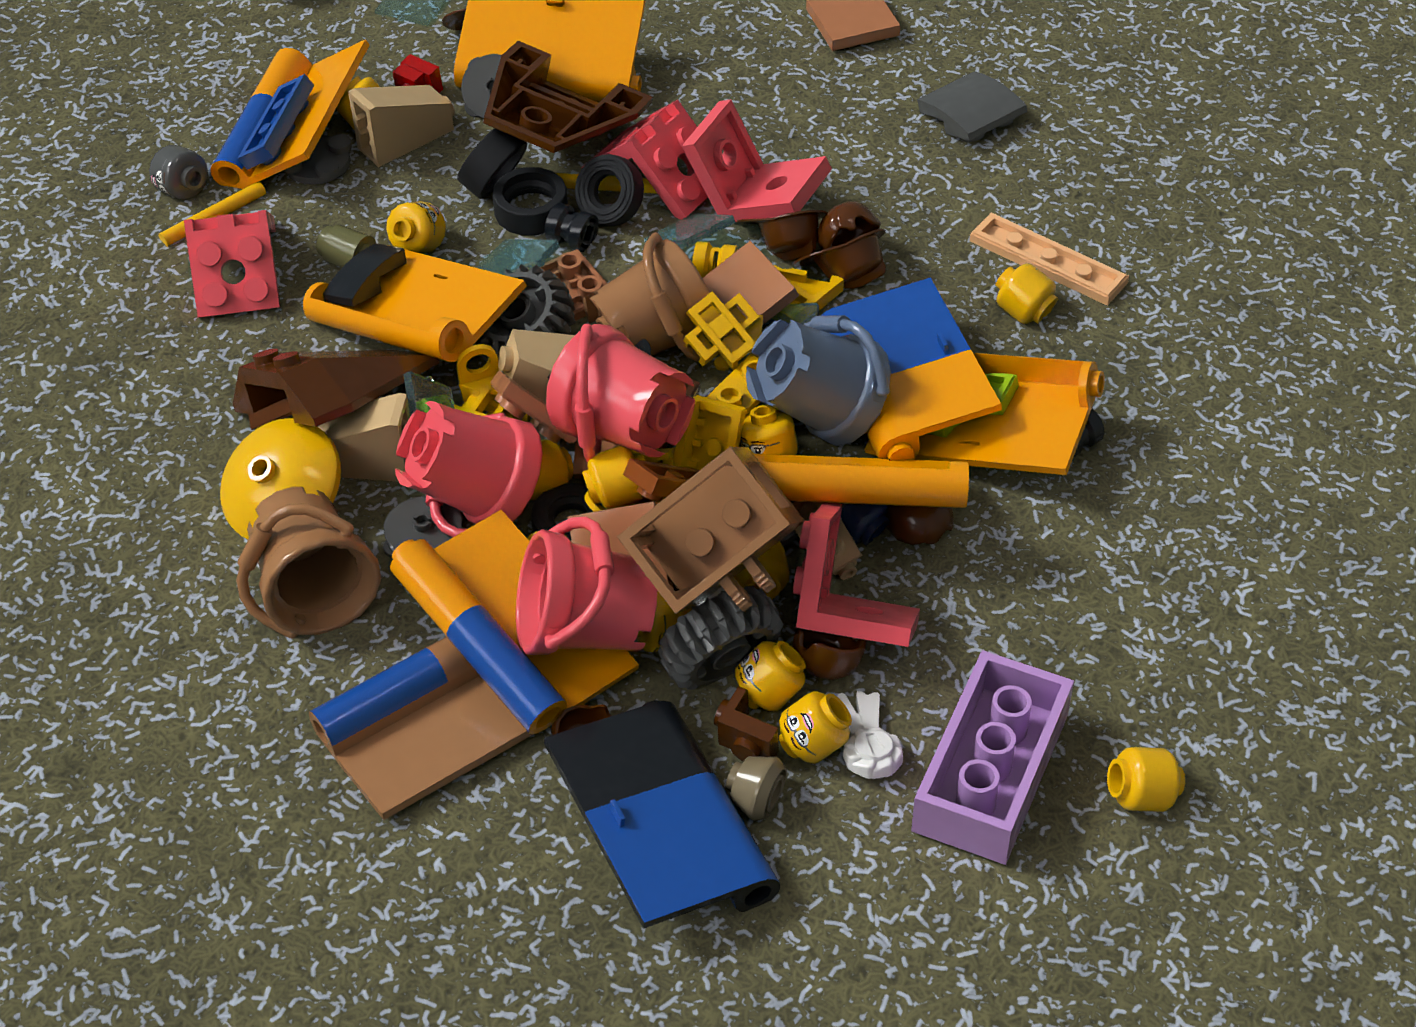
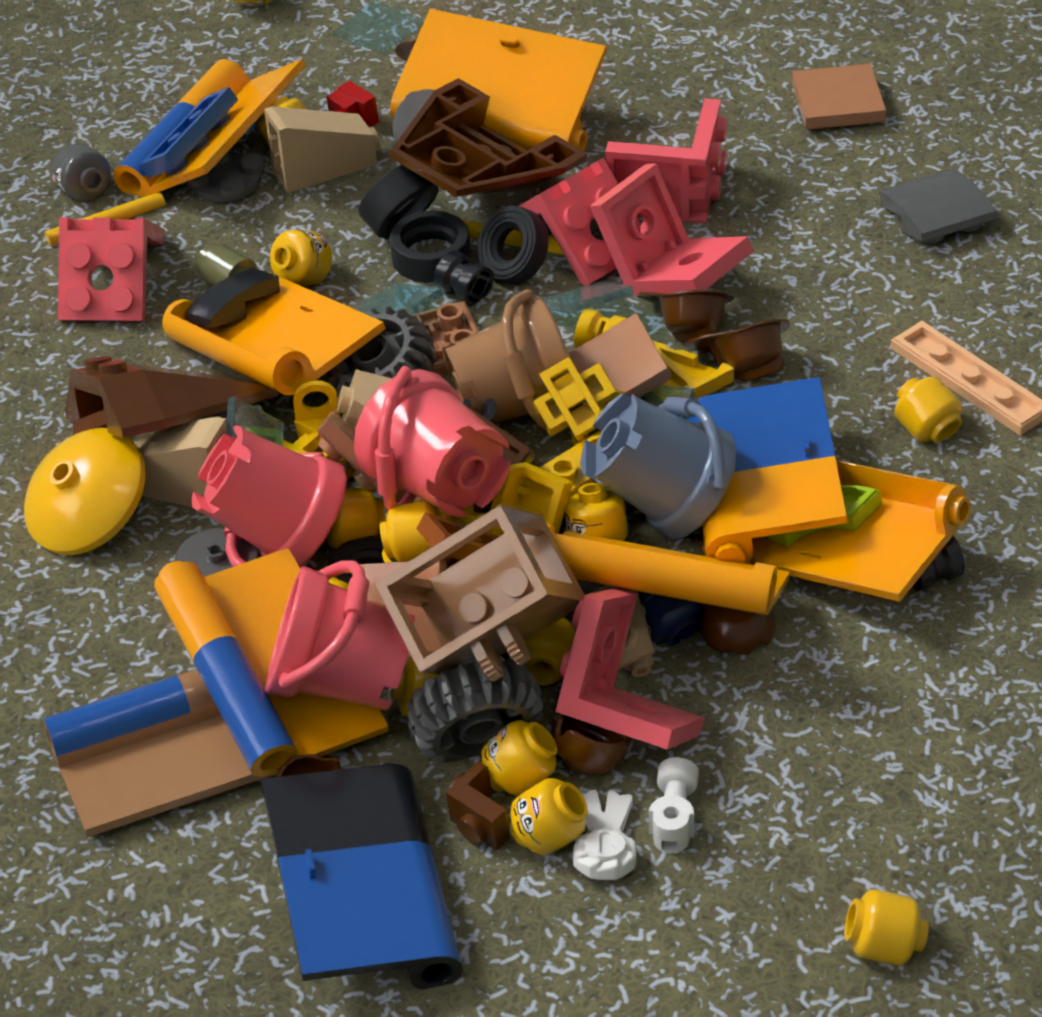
camera: 15 degrees right, 5 degrees down
medium nougat piece [236,486,382,638] -> none
dark tan cone [725,756,787,821] -> none
reddish brown hair [818,201,881,250] -> none
lavender brick [911,650,1074,865] -> none
none -> coral bracket [605,98,728,223]
none -> white leg [649,757,699,854]

